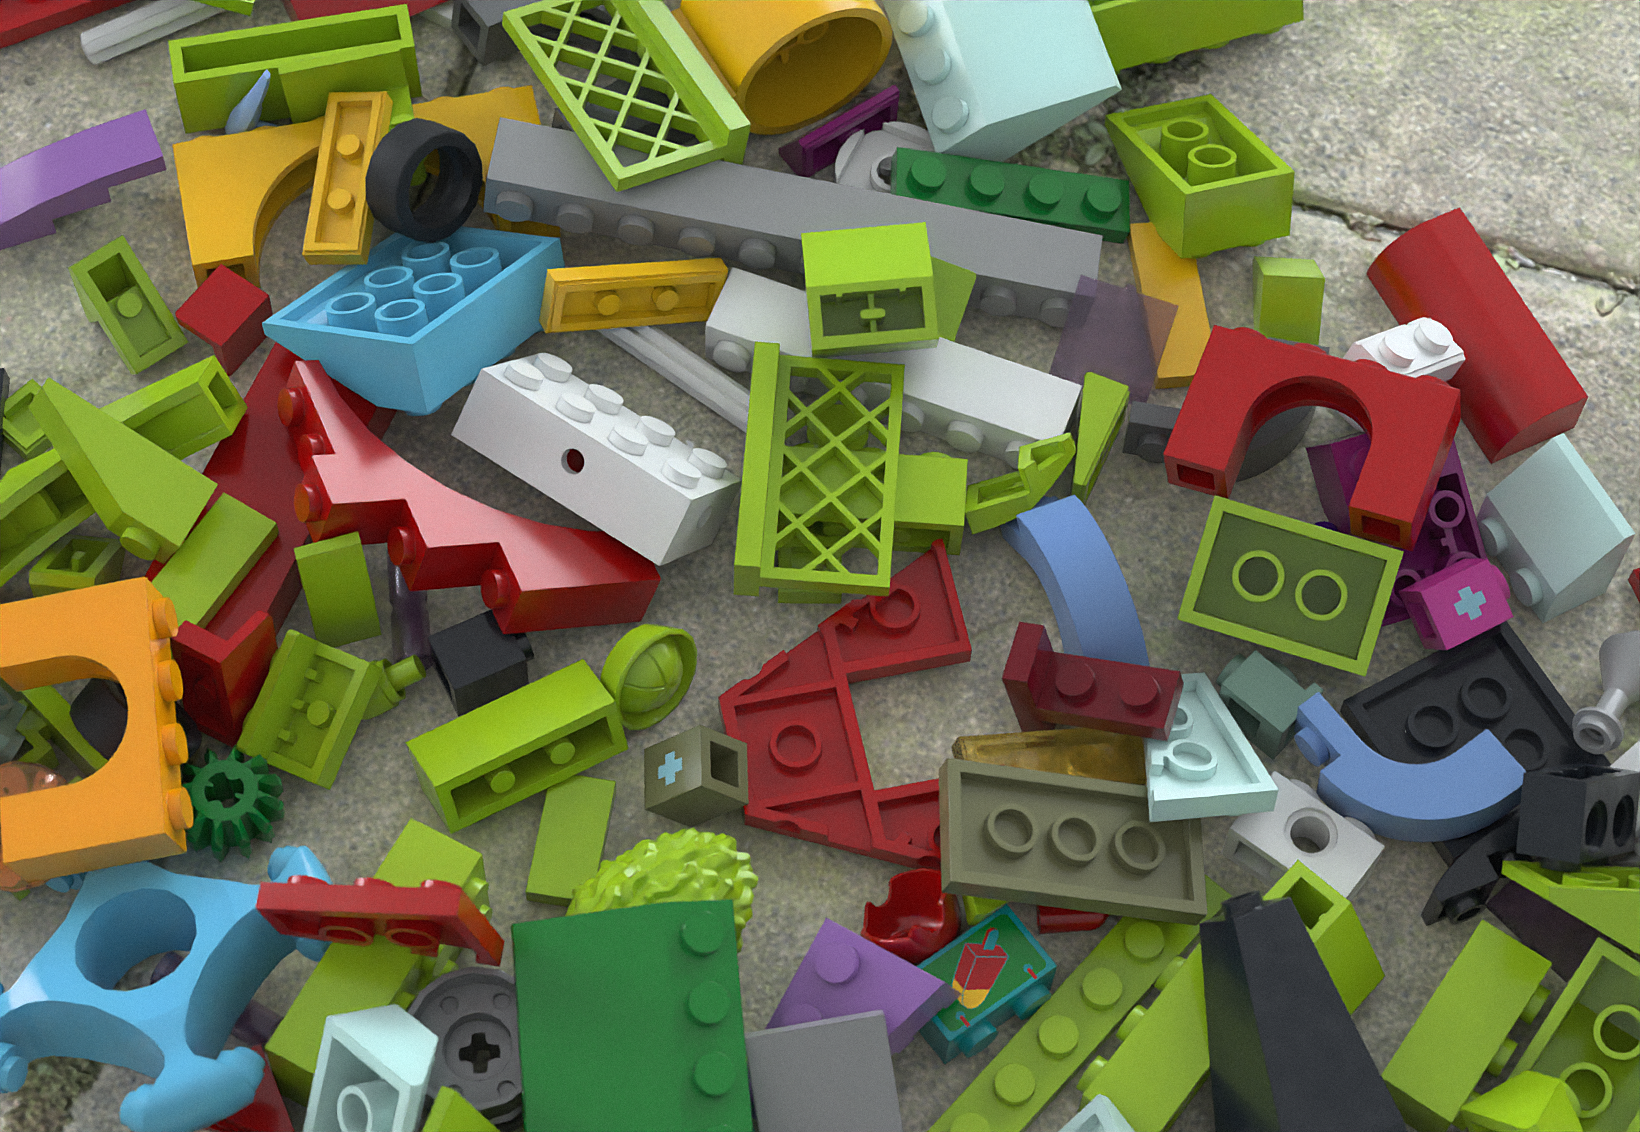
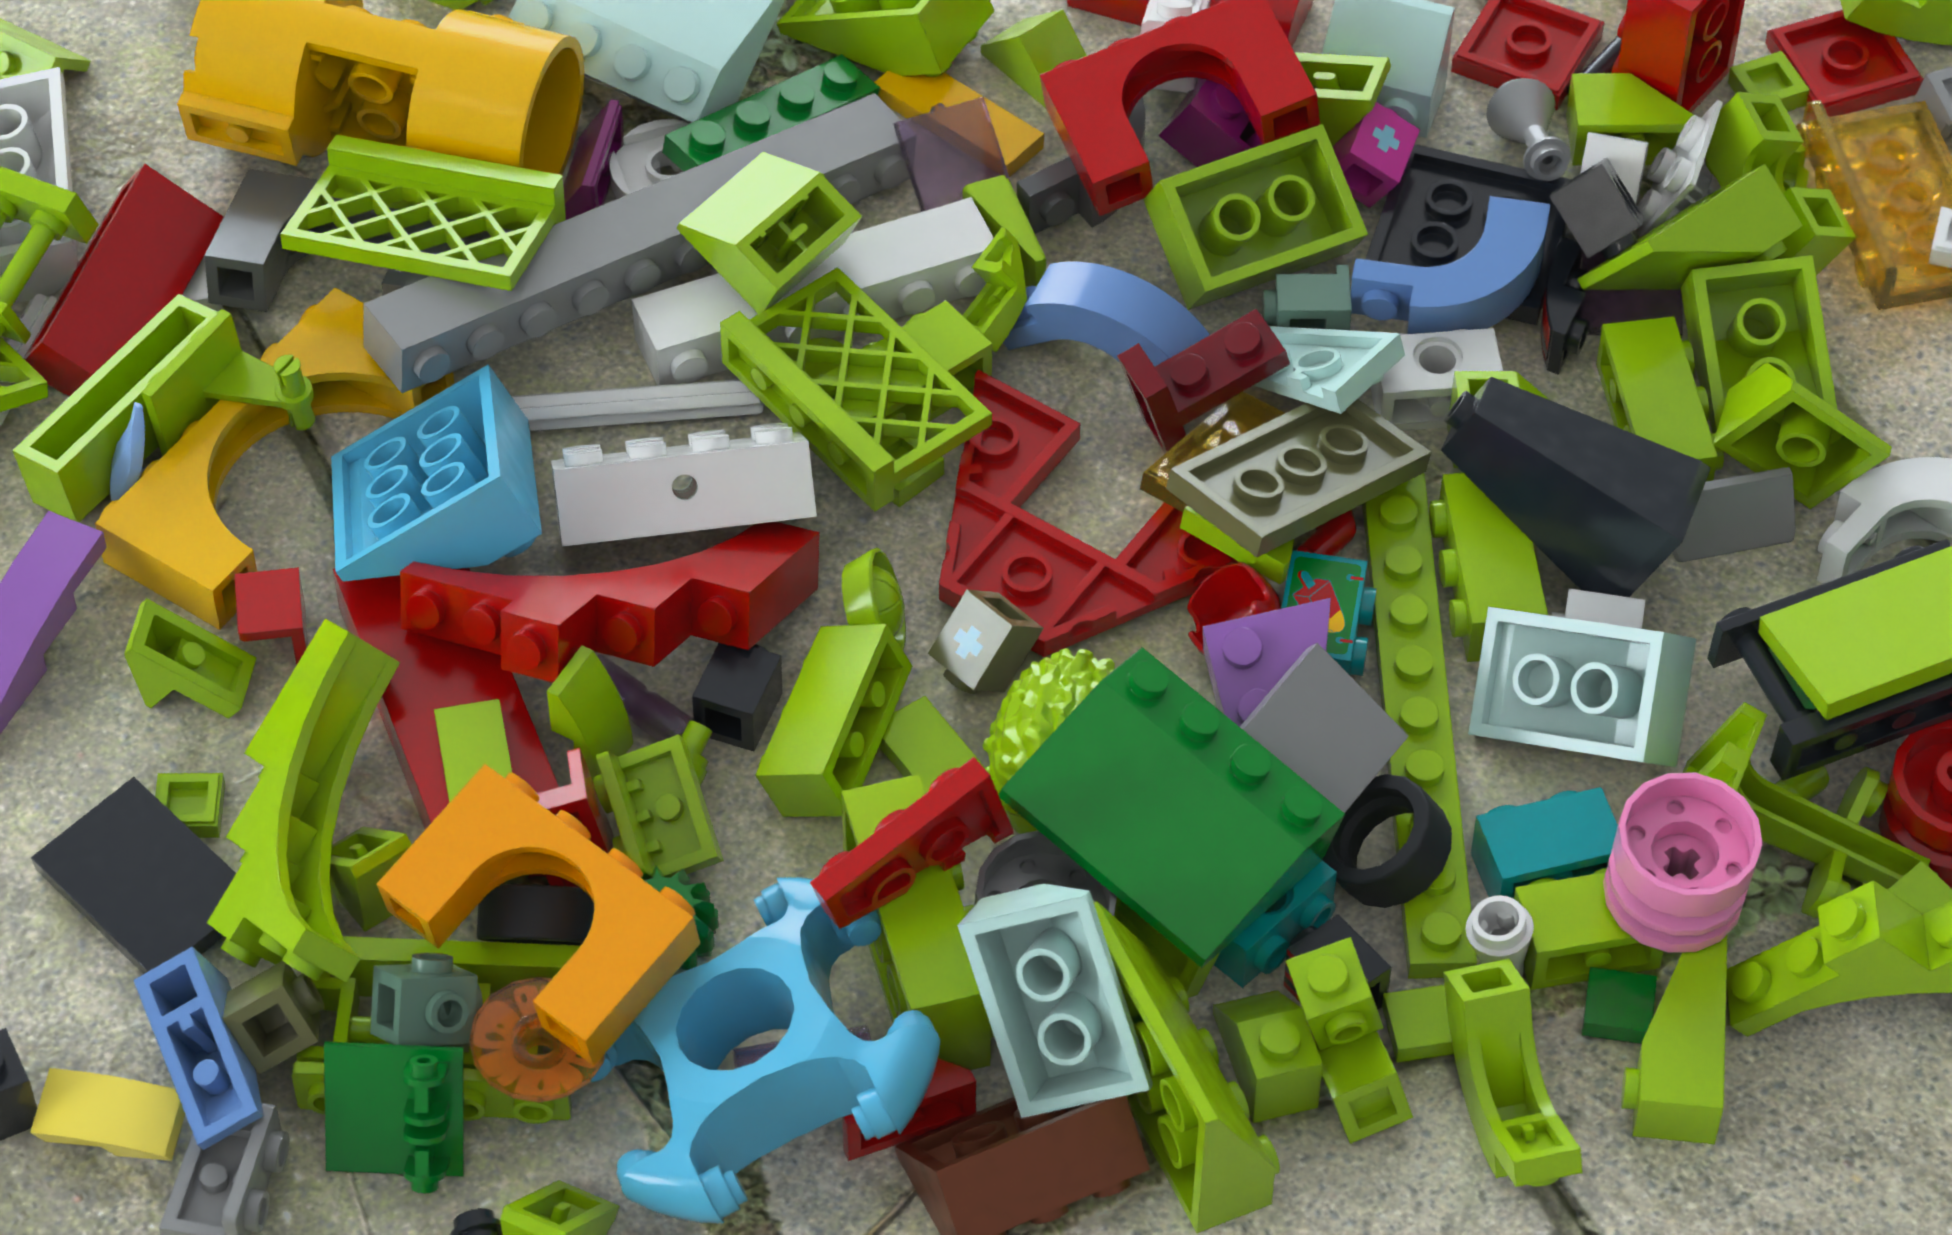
camera: 40 degrees left, 10 degrees down
lime slope [28,377,218,564] -> none
yellow tile [302,91,393,265] -> none
black tyre [365,118,483,243] -> none
yellow tile [539,257,729,333] -> none
none -> lime slope [1295,52,1391,146]

